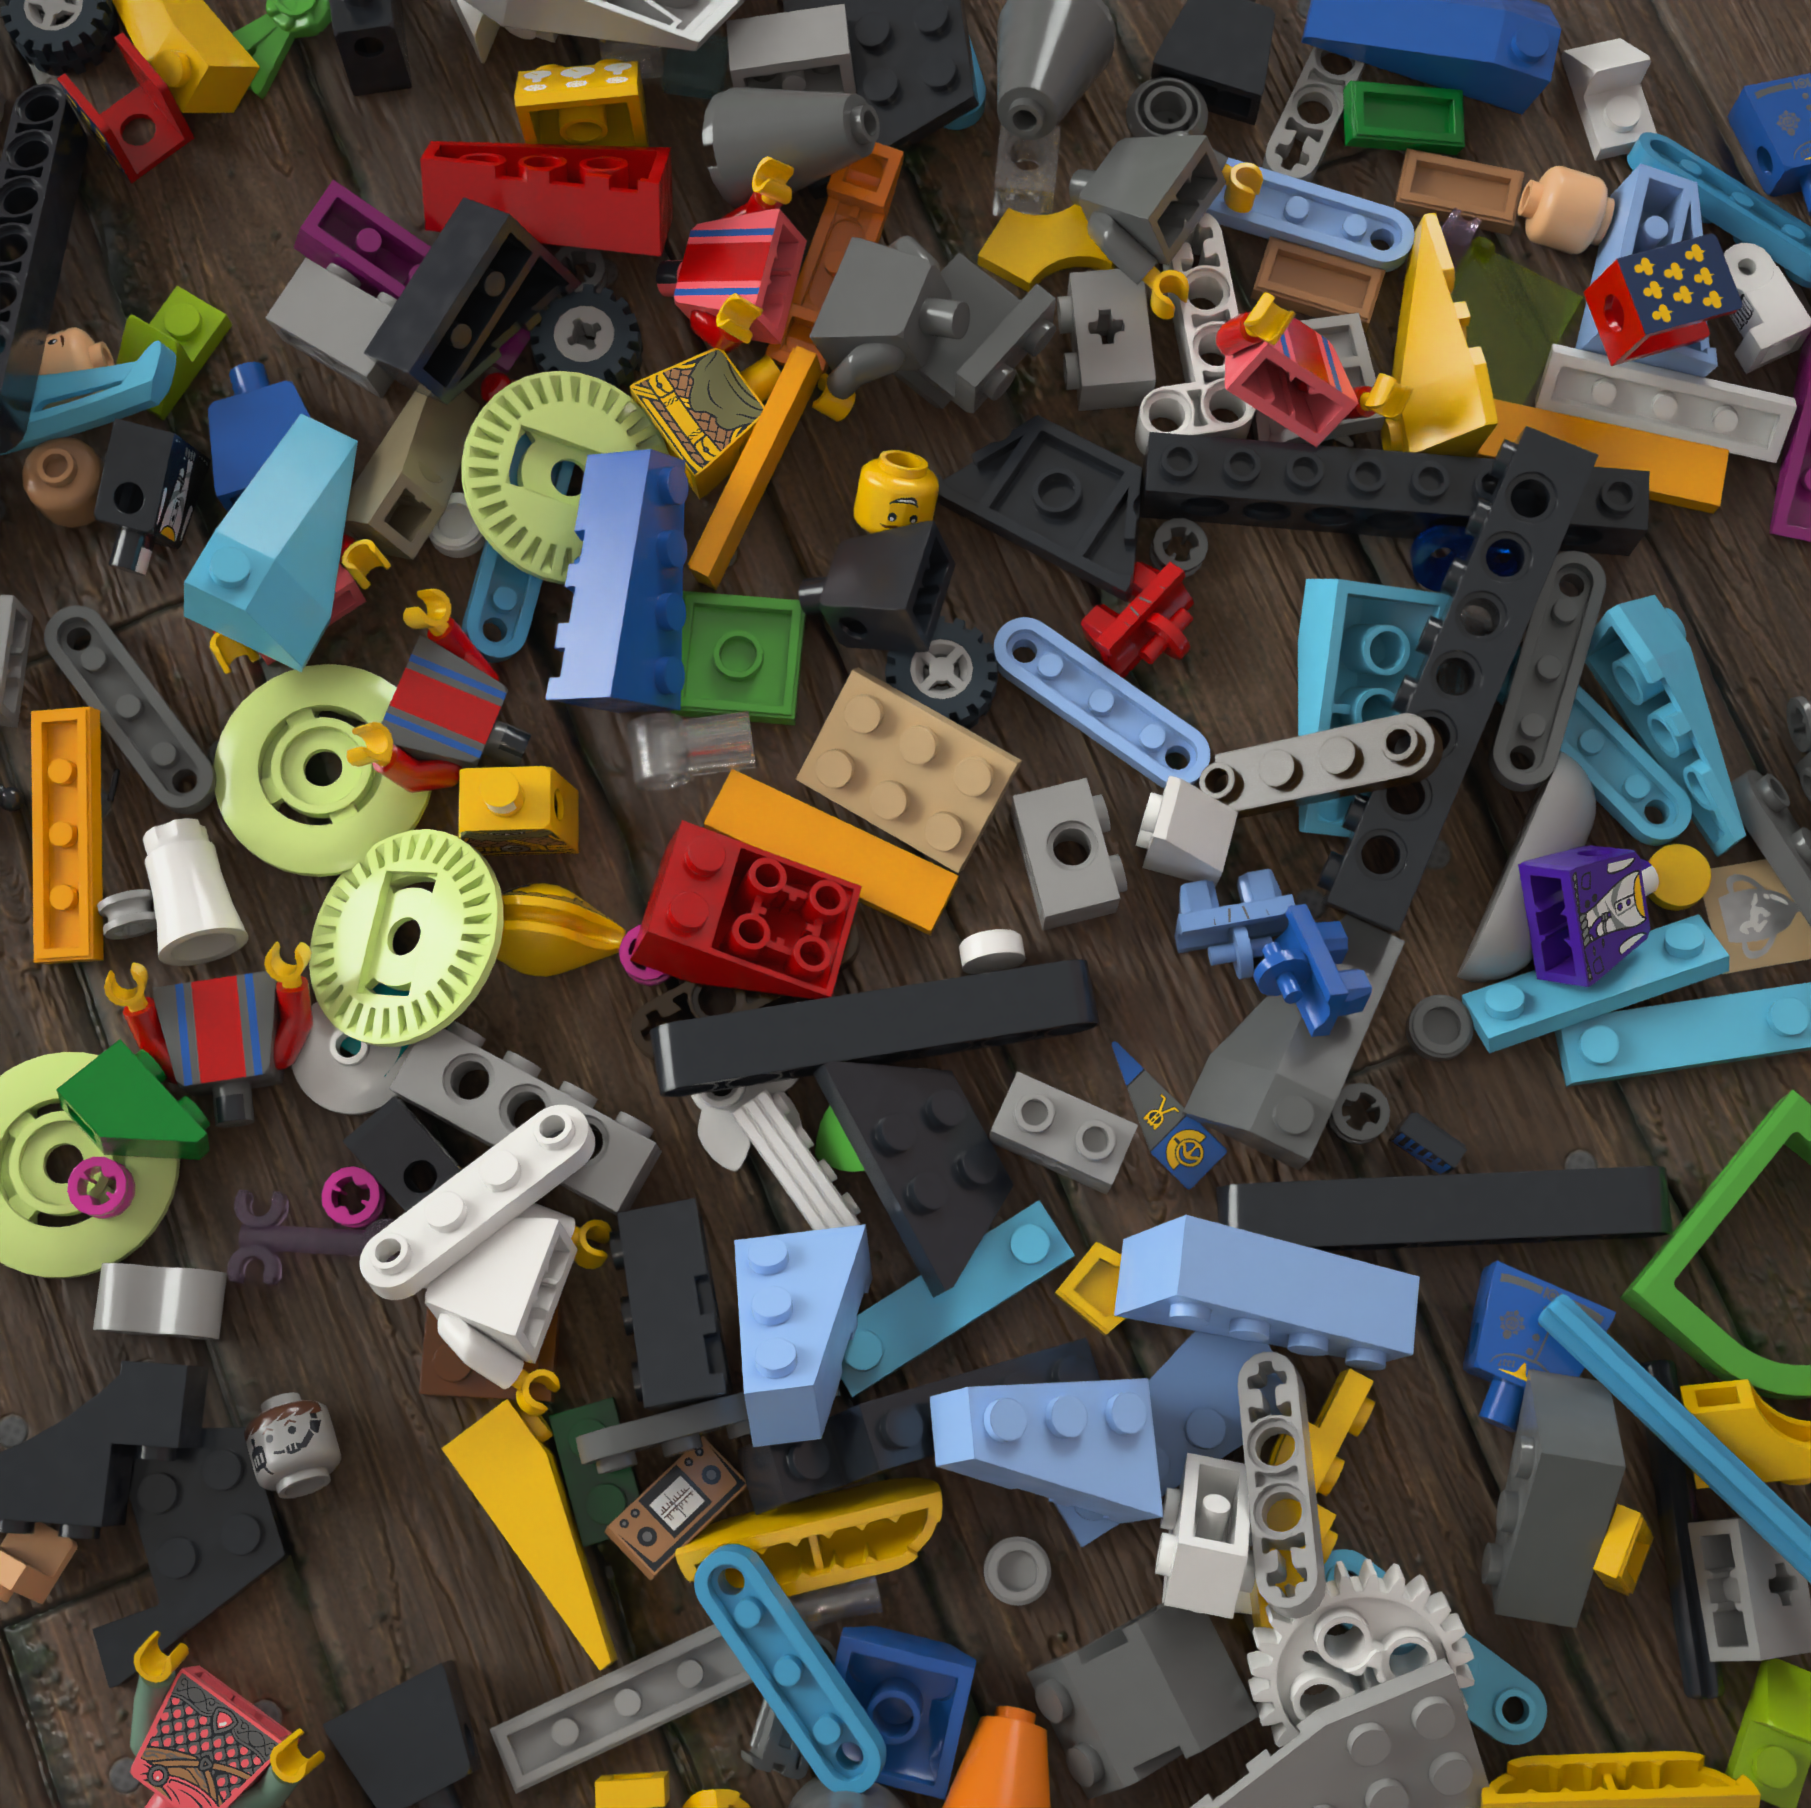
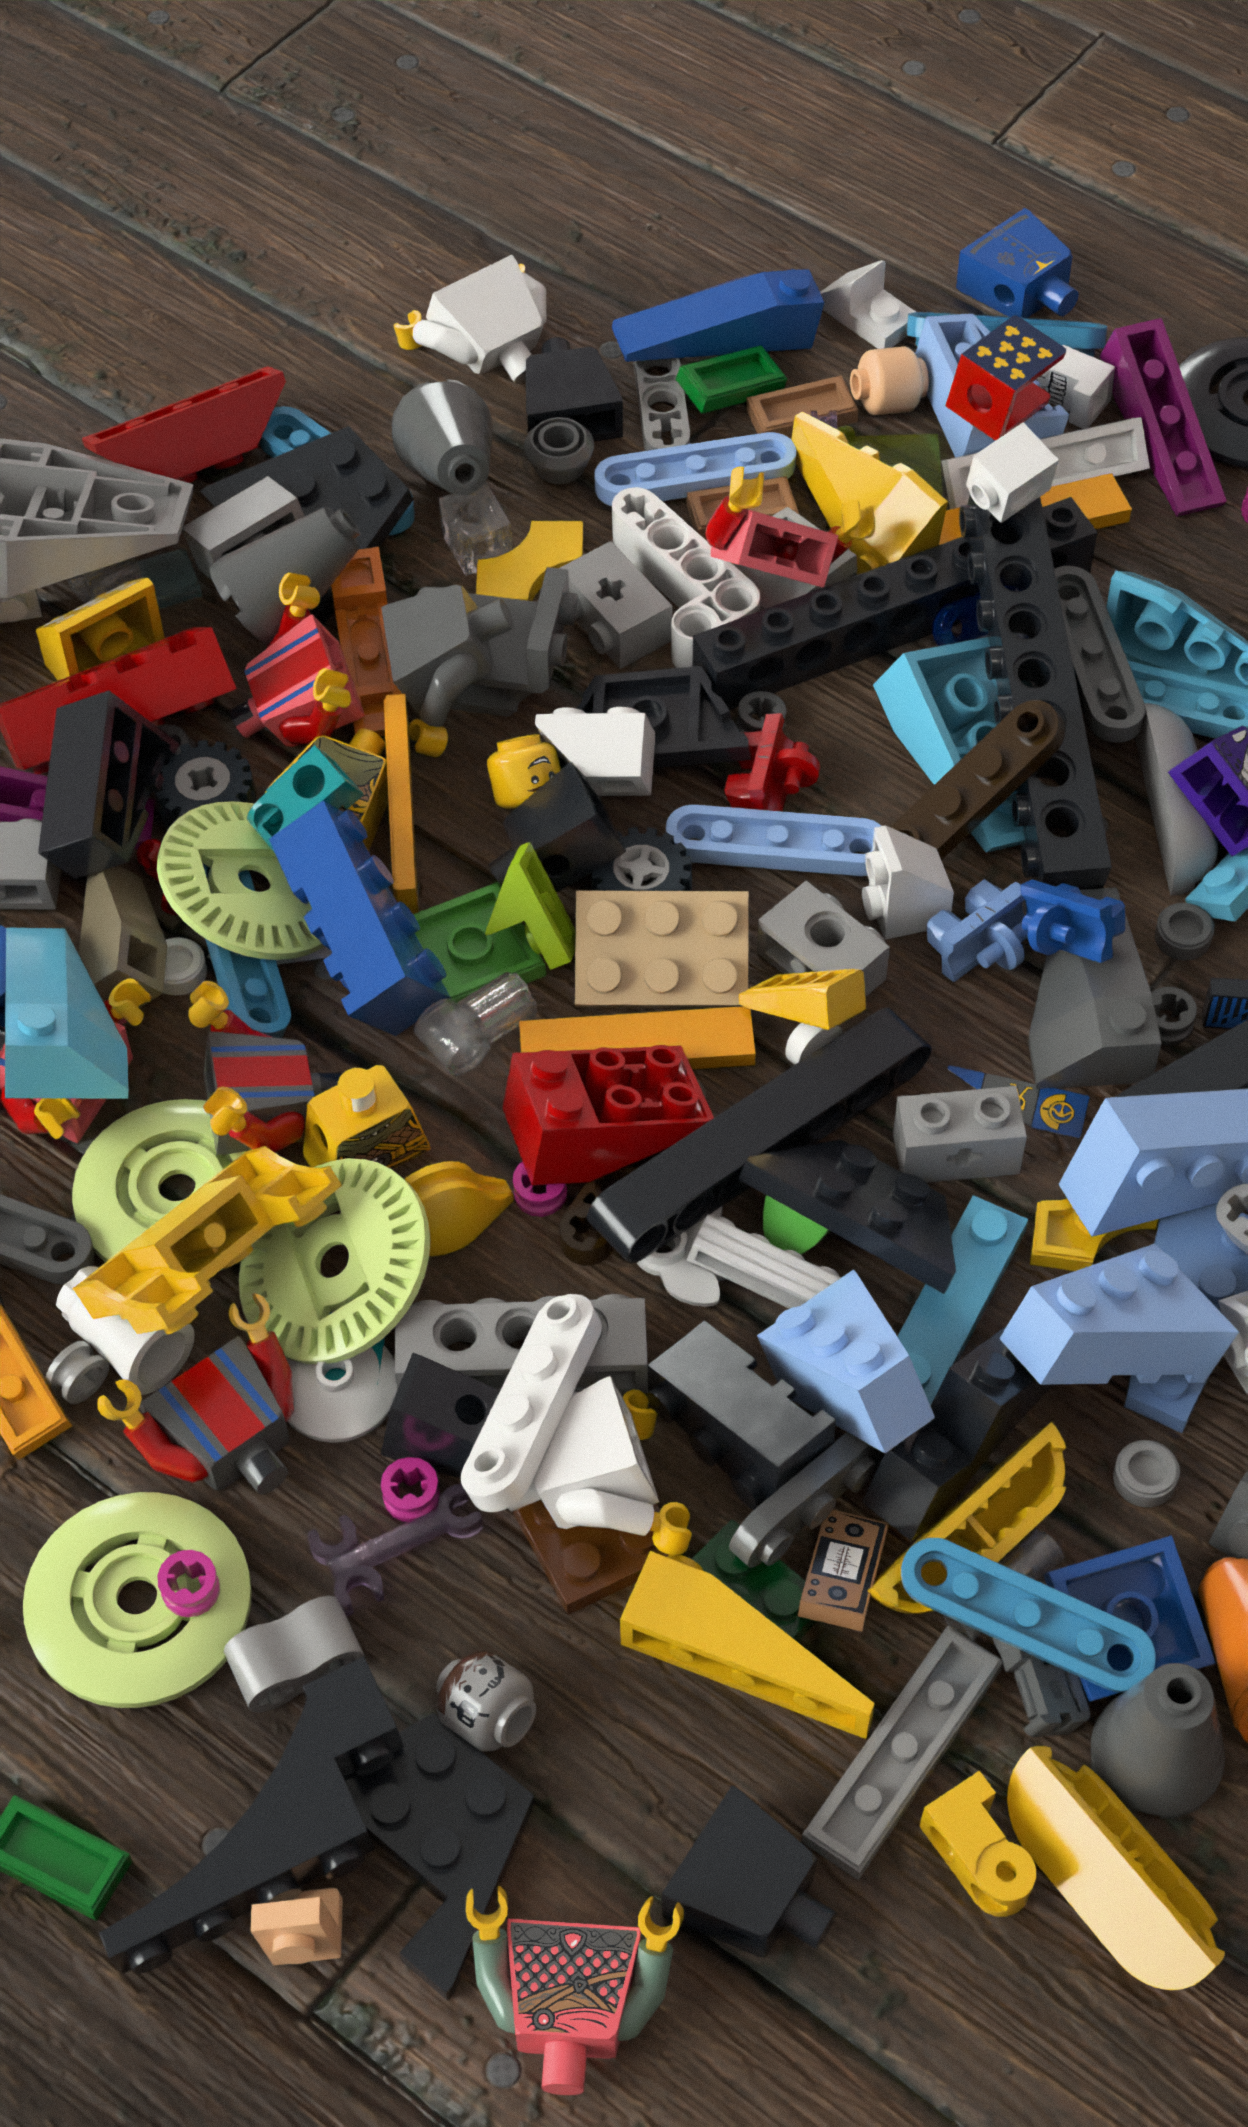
camera: 30 degrees left, 20 degrees down
green slope [56,1039,210,1160] -> none
dark grey torso [1069,131,1263,319] -> none
none -> yellow bracket [73,1146,342,1335]
none -> teal leg [247,745,364,853]
none -> lime slope [485,842,576,970]
none -> white slope [535,707,655,796]
none -> yellow slope [739,969,866,1030]
none -> white brick [966,422,1059,523]

